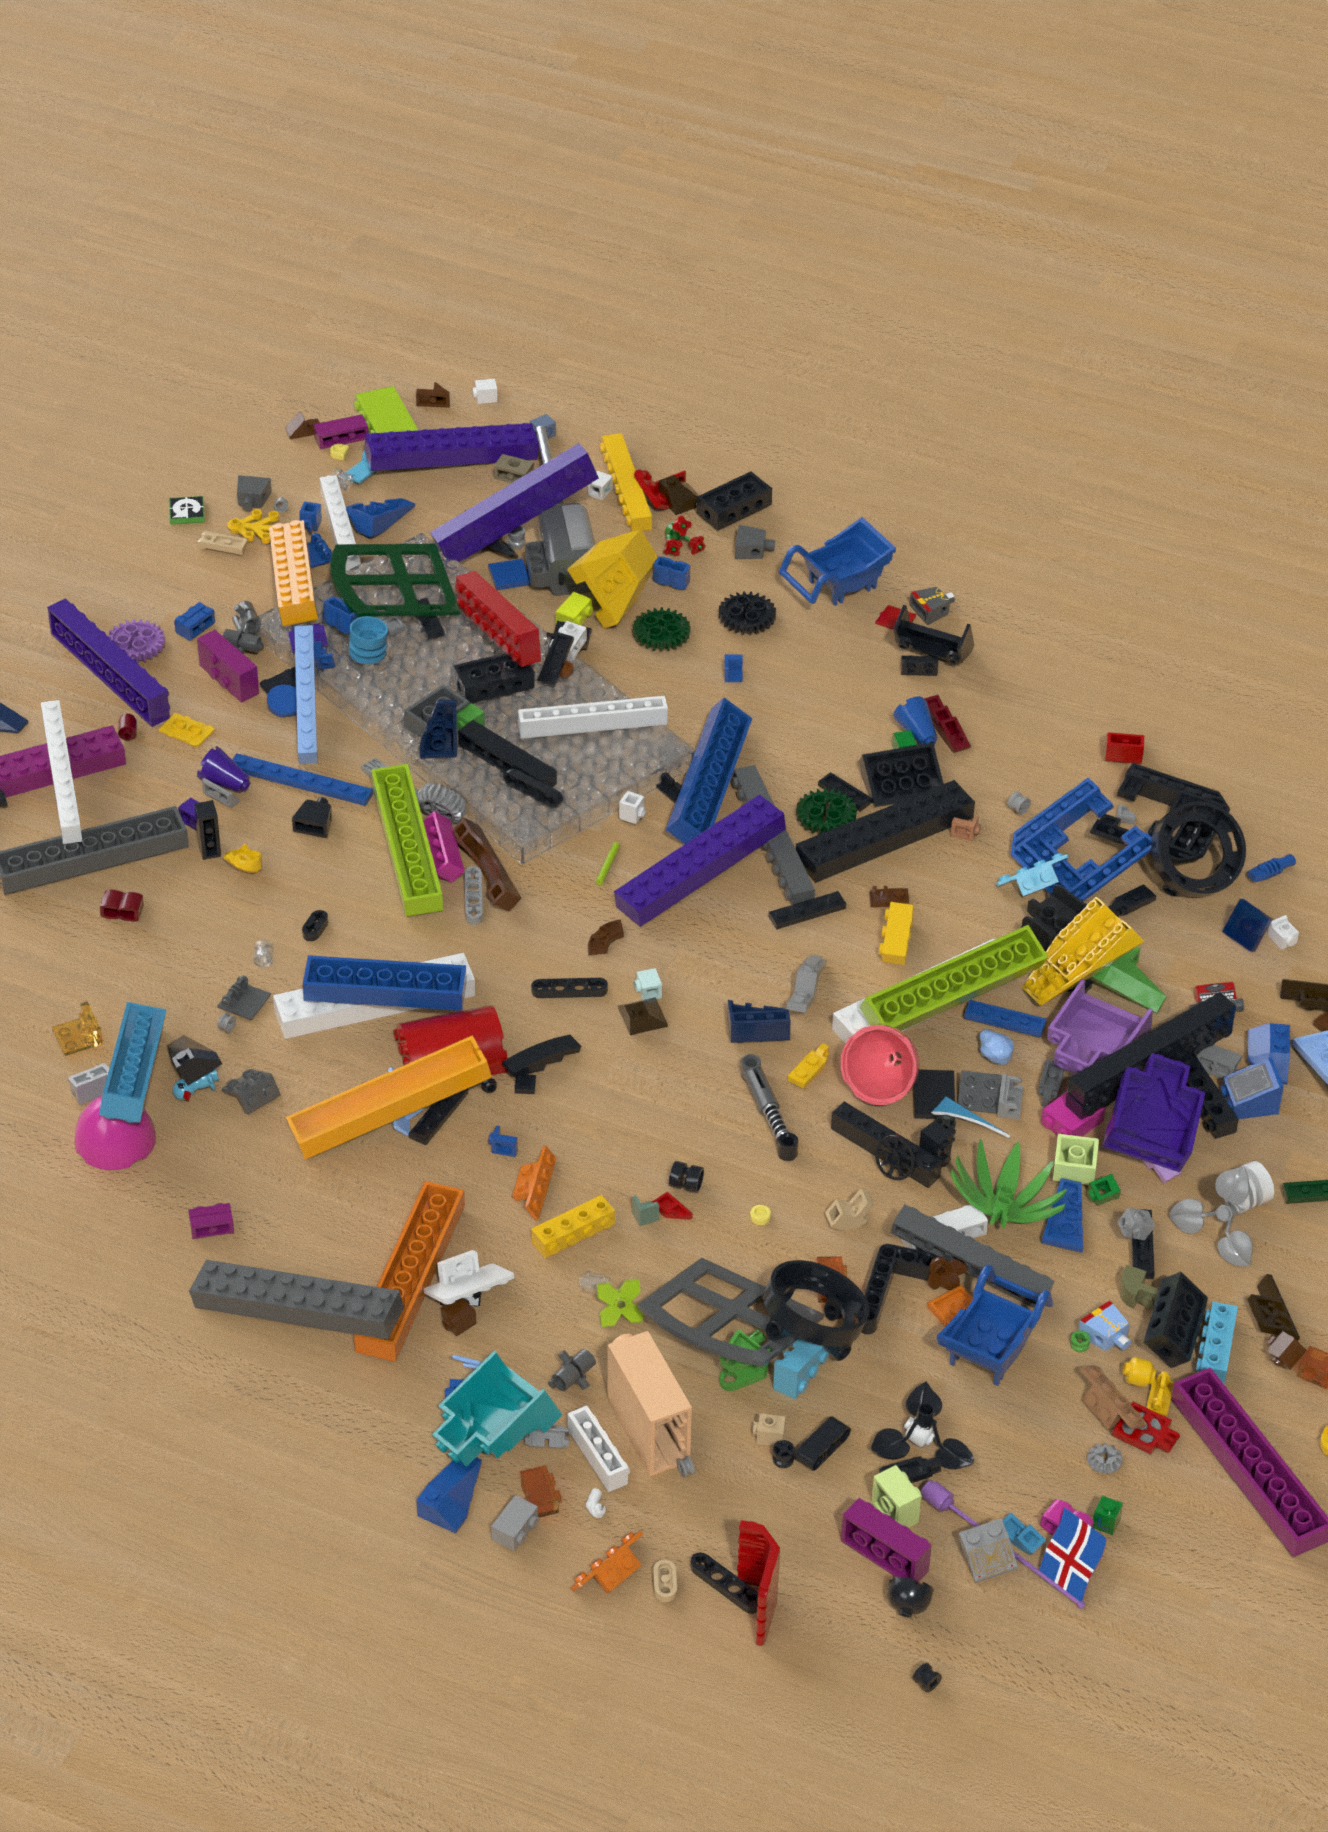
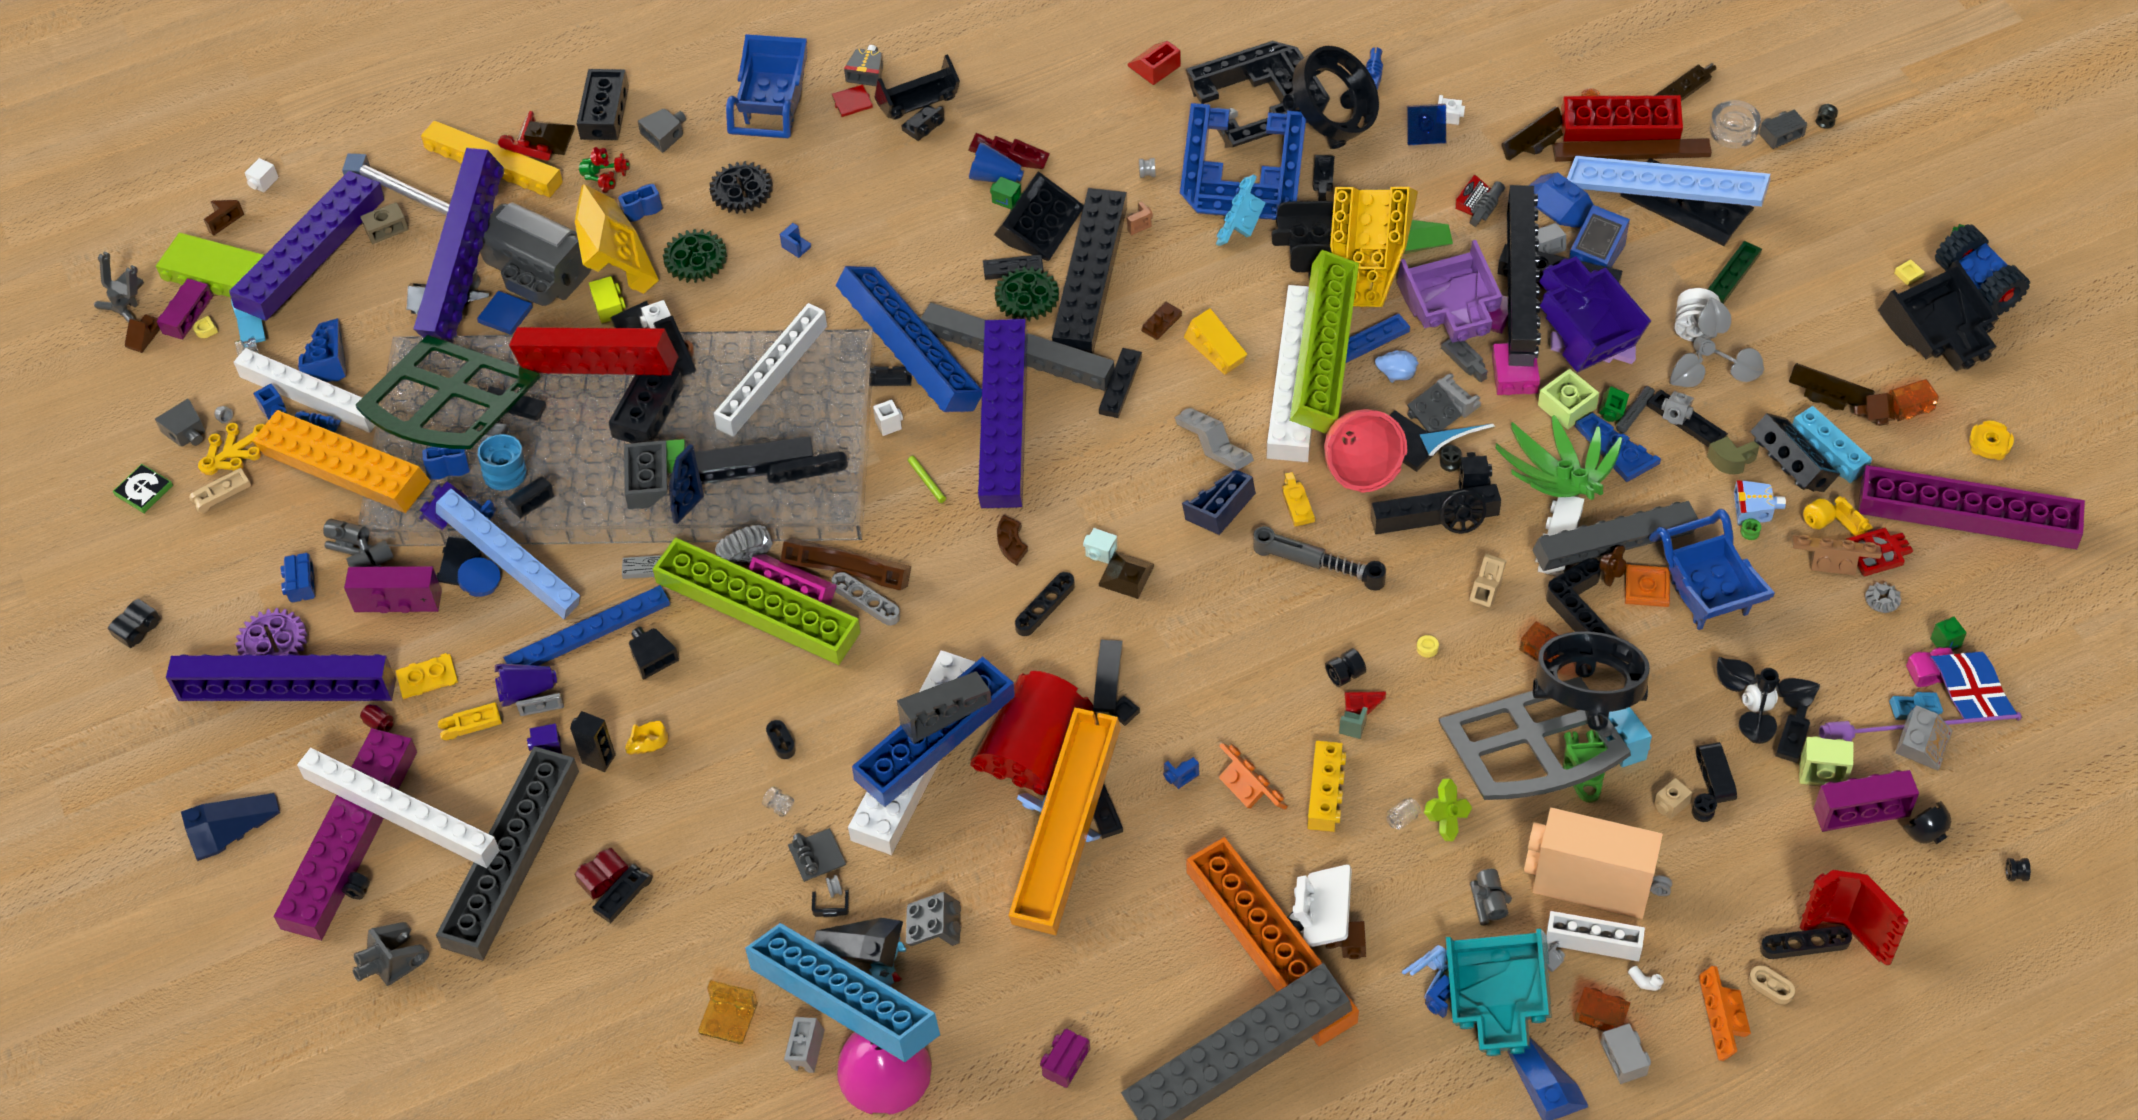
camera: 45 degrees left, 10 degrees up
none -> dark grey piece [94,251,144,323]
none -> black brick [108,599,161,648]
none -> yellow hinge [438,702,502,741]
none -> black brick [505,476,555,519]
none -> black plate [592,864,653,924]
none -> black piece [812,890,849,917]
none -> dark grey wedge [897,671,991,744]
none -> dark grey axle [1616,386,1655,433]

